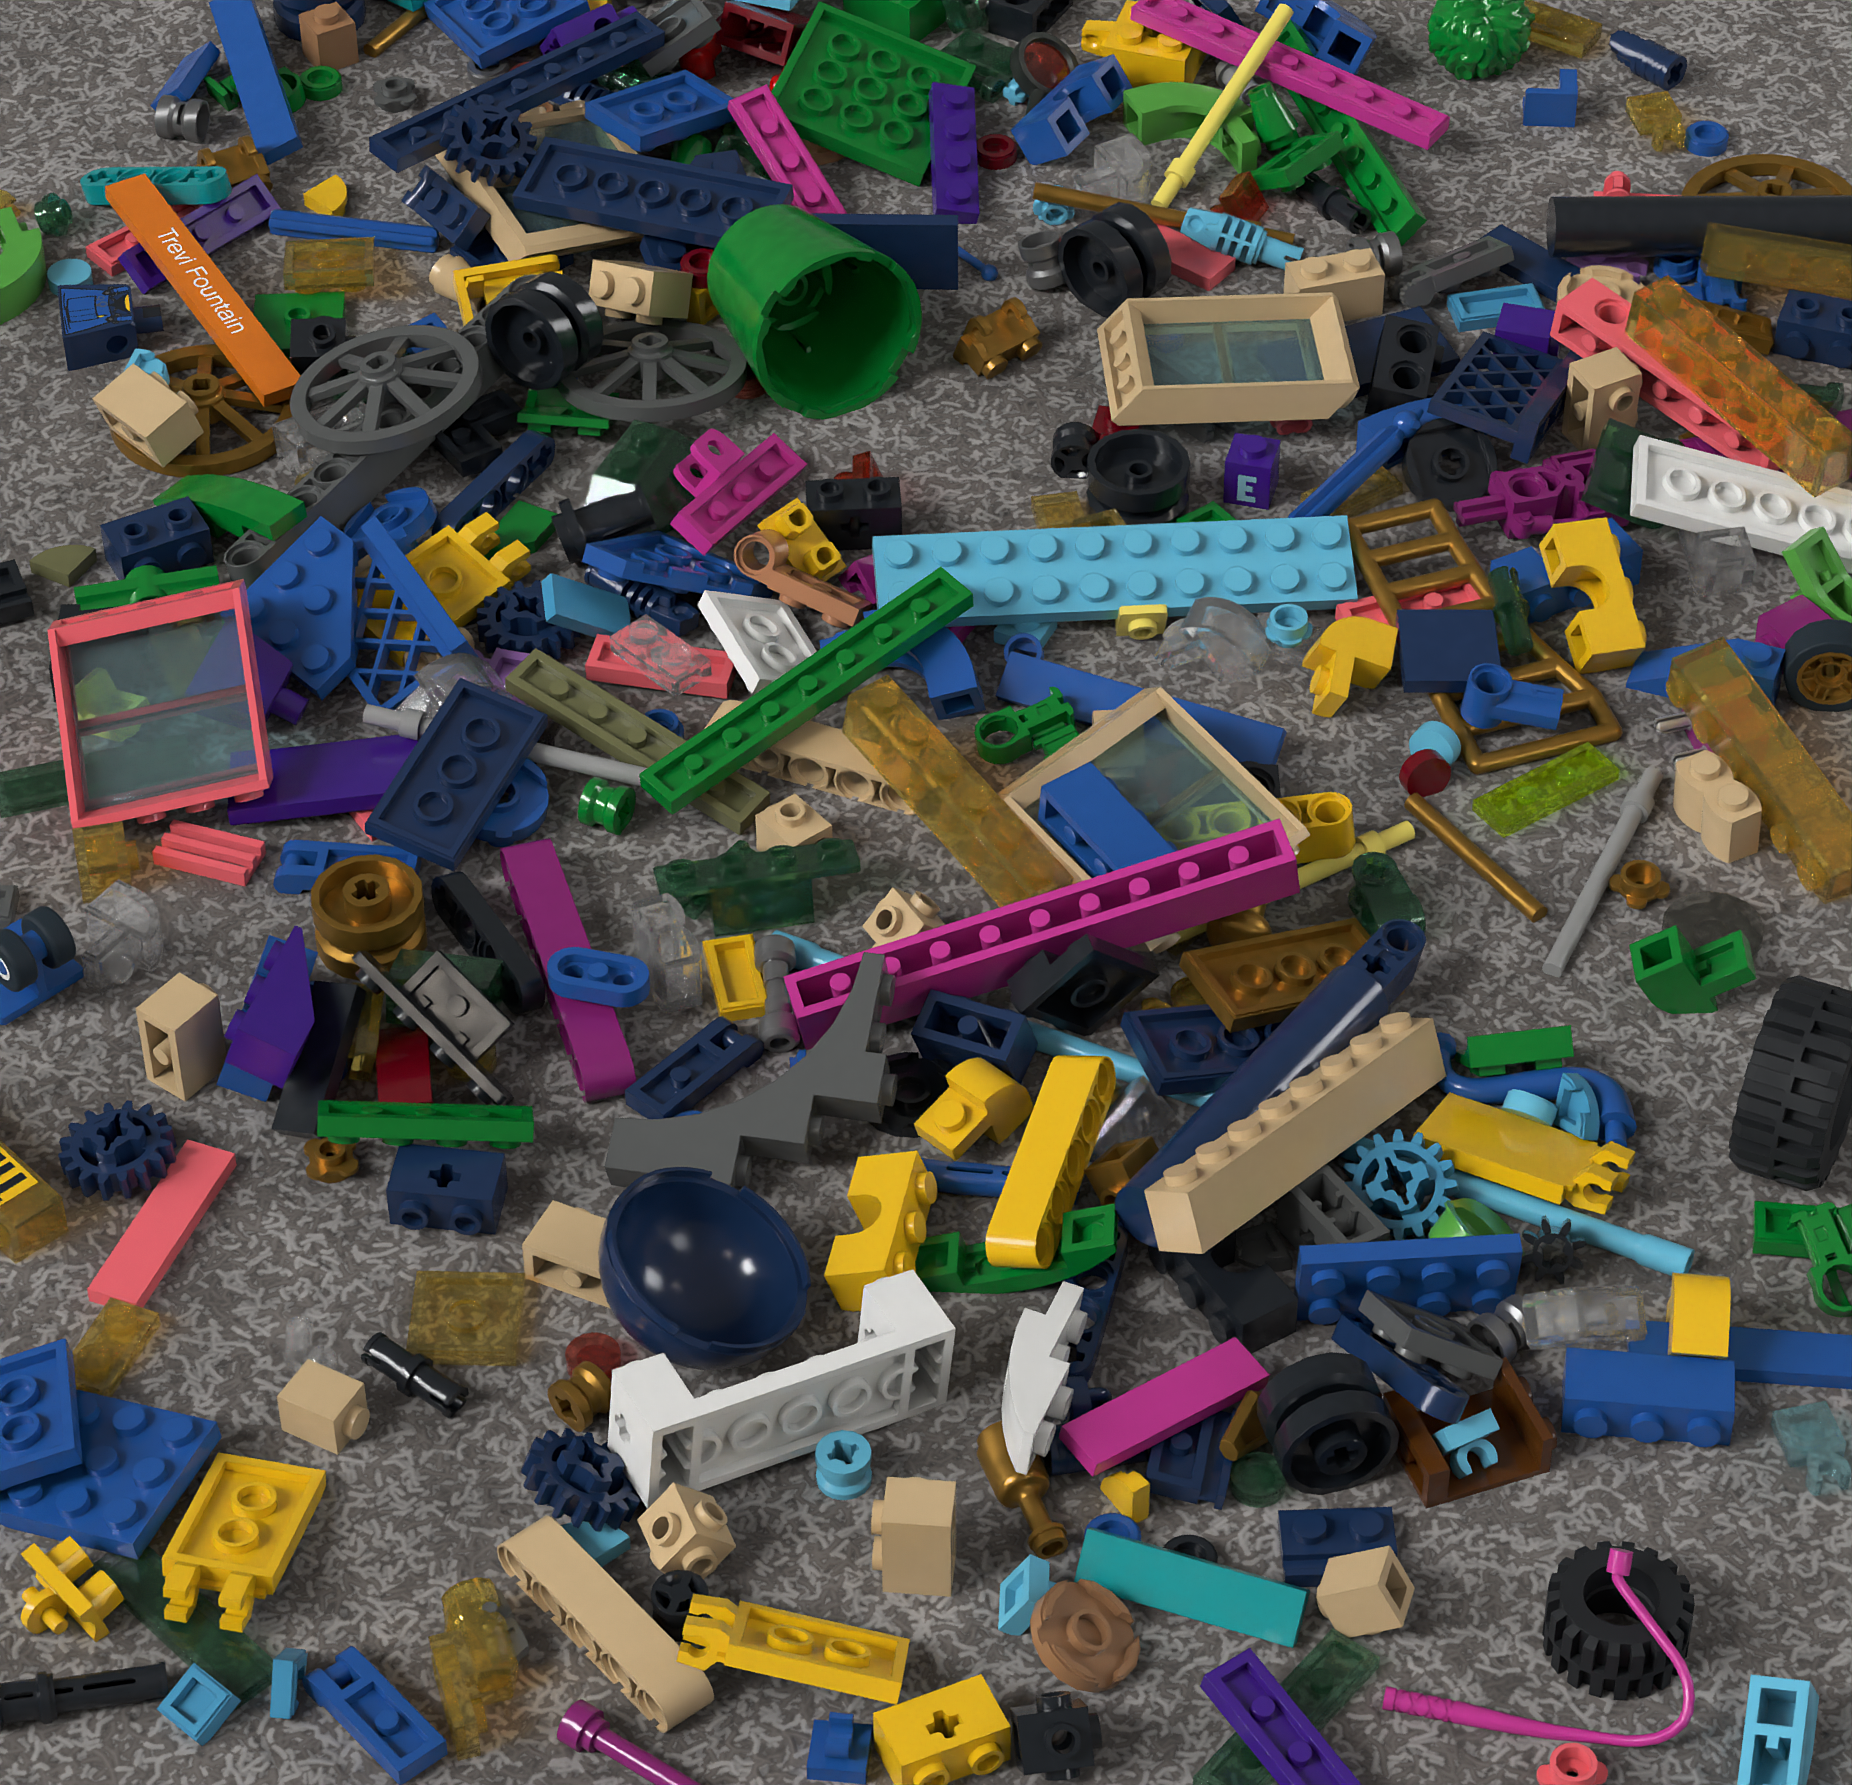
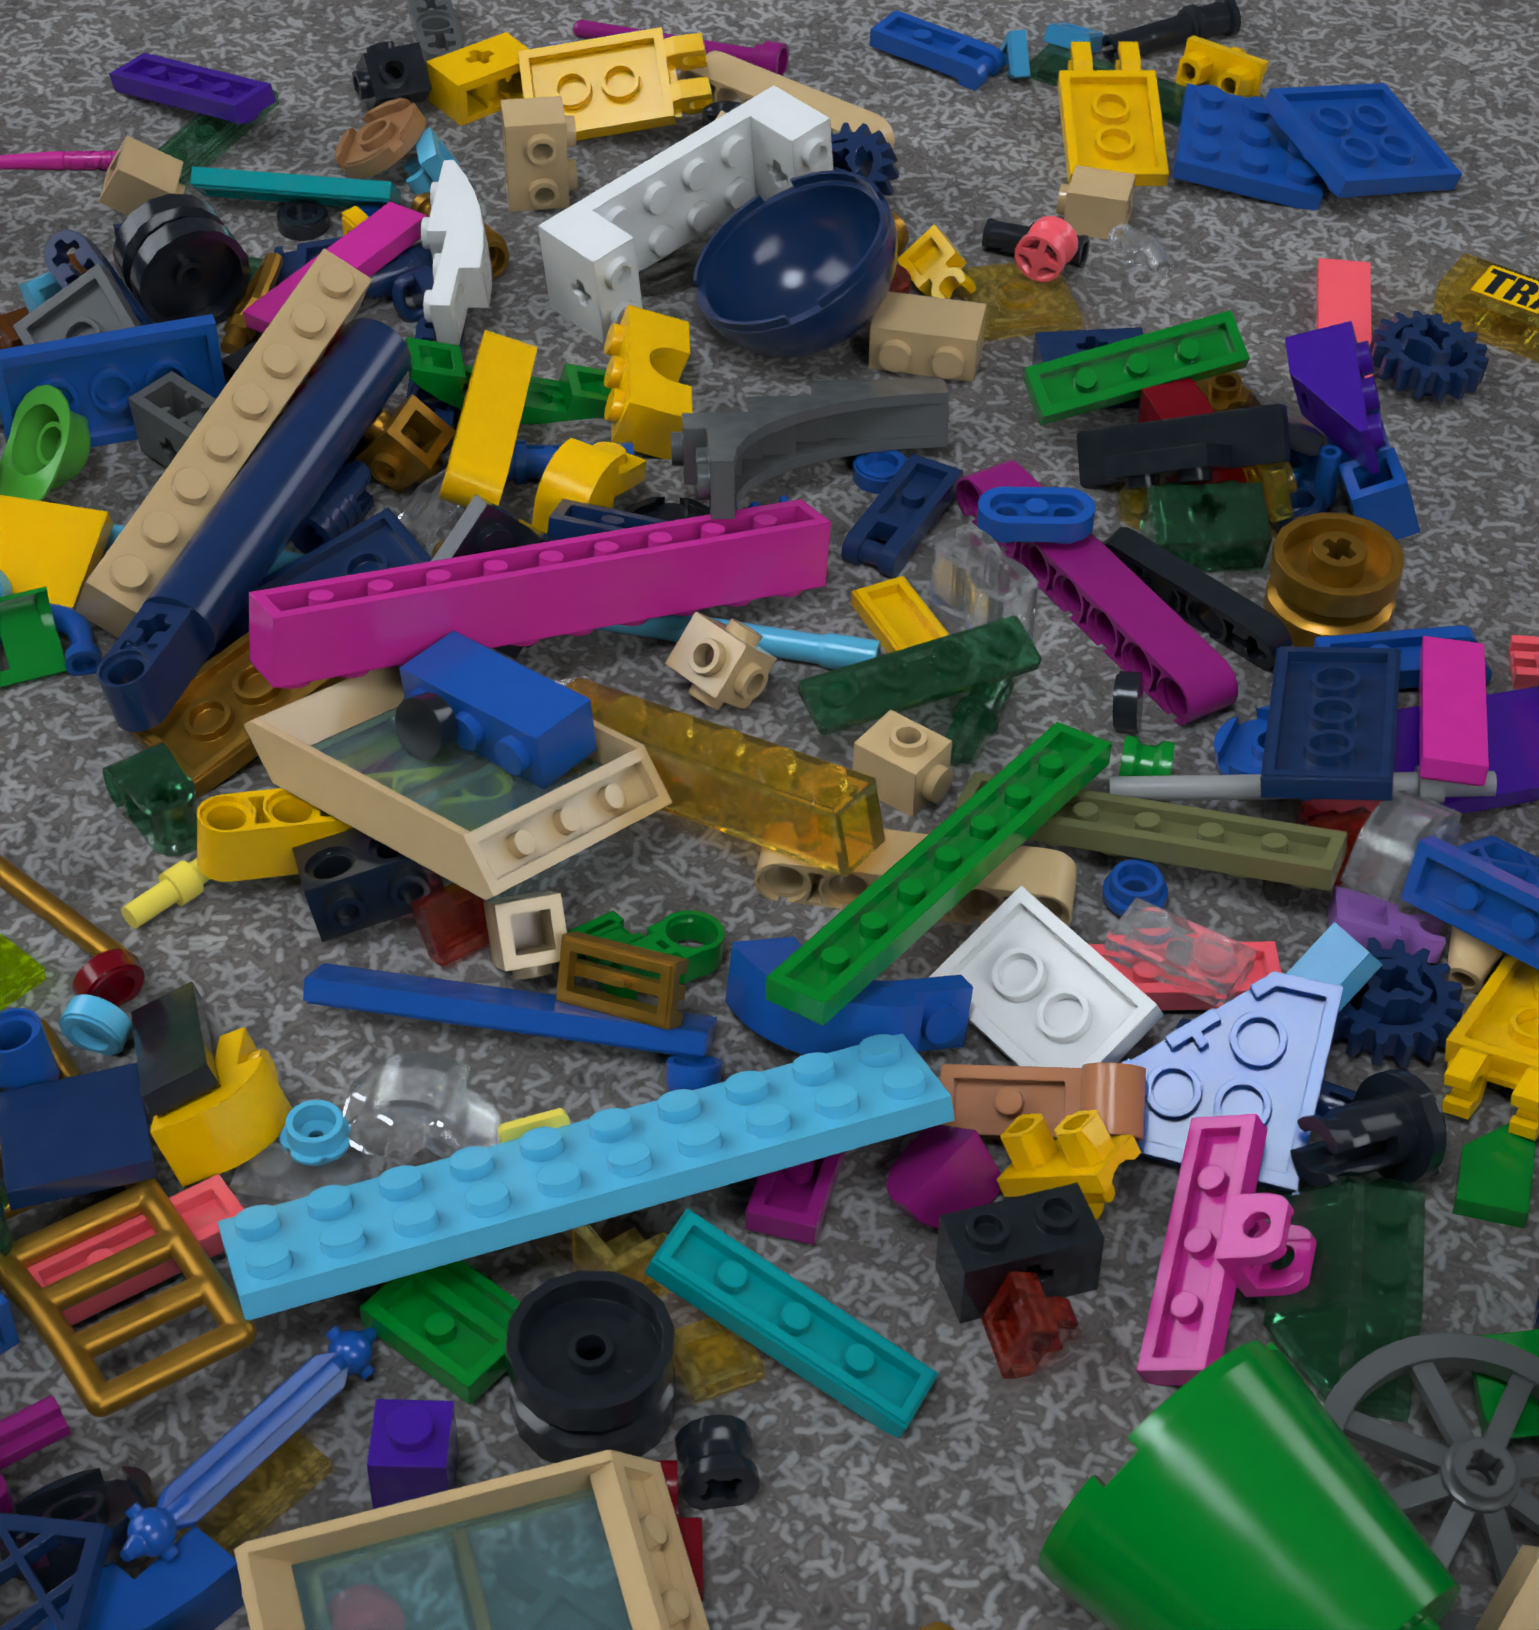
camera: 165 degrees right, 0 degrees up
clear yellow plate [73,1297,161,1397] -> none
tan brick [136,972,227,1102] -> none
clear yellow plate [428,1577,529,1761] -> none
flat silver piece [754,934,800,1053] -> none
dark azure gear [1343,1129,1459,1240] -> none
none -> black tile [131,981,219,1117]
none -> black tile [395,692,457,760]
none -> pearl gold tile [556,931,689,1030]
none -> teal tile [644,1208,939,1438]
none -> yellow plate [897,224,976,299]
none -> coral wheel [1014,216,1079,282]
none -> black tile [1113,671,1144,733]
none -> dark pink tile [1419,636,1489,786]

